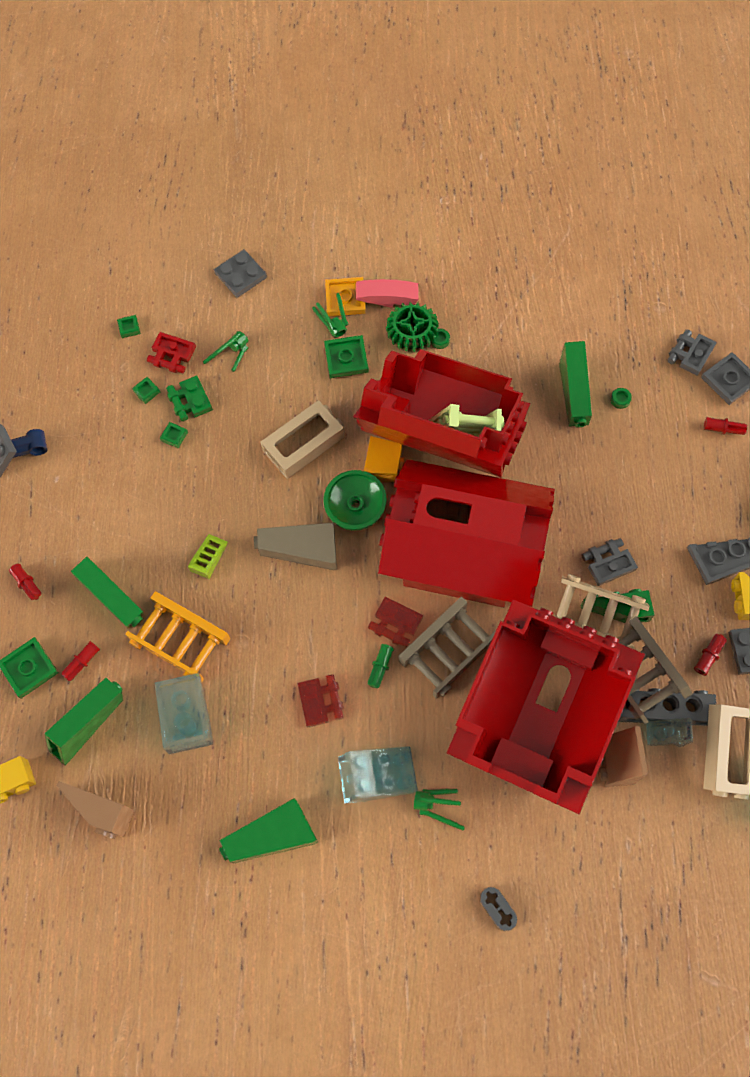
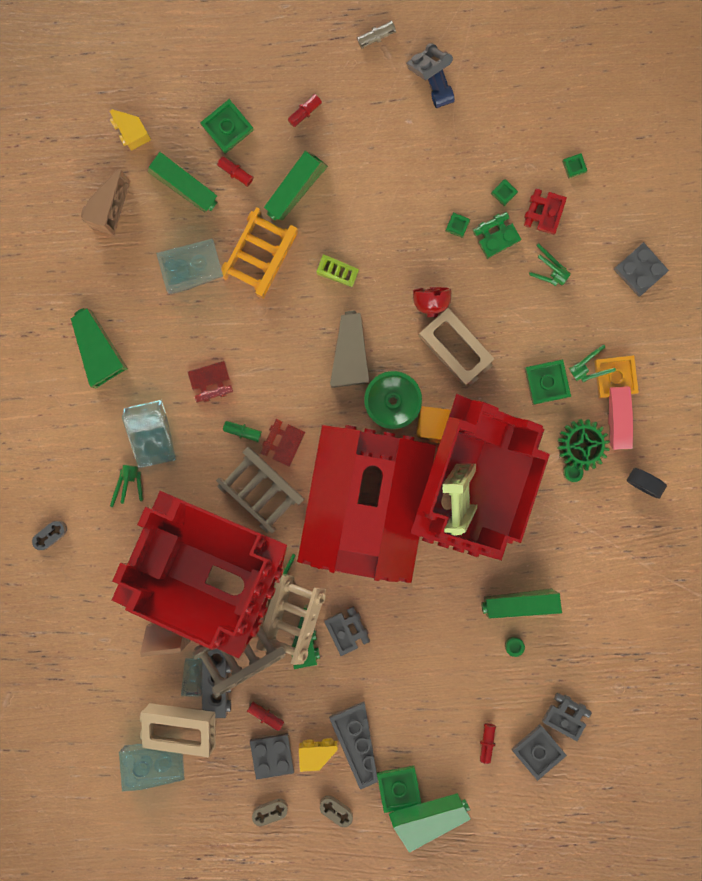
camera: 85 degrees right, 20 degrees up
none -> red cylinder [413,287,451,317]
none -> black tyre [627,468,667,499]

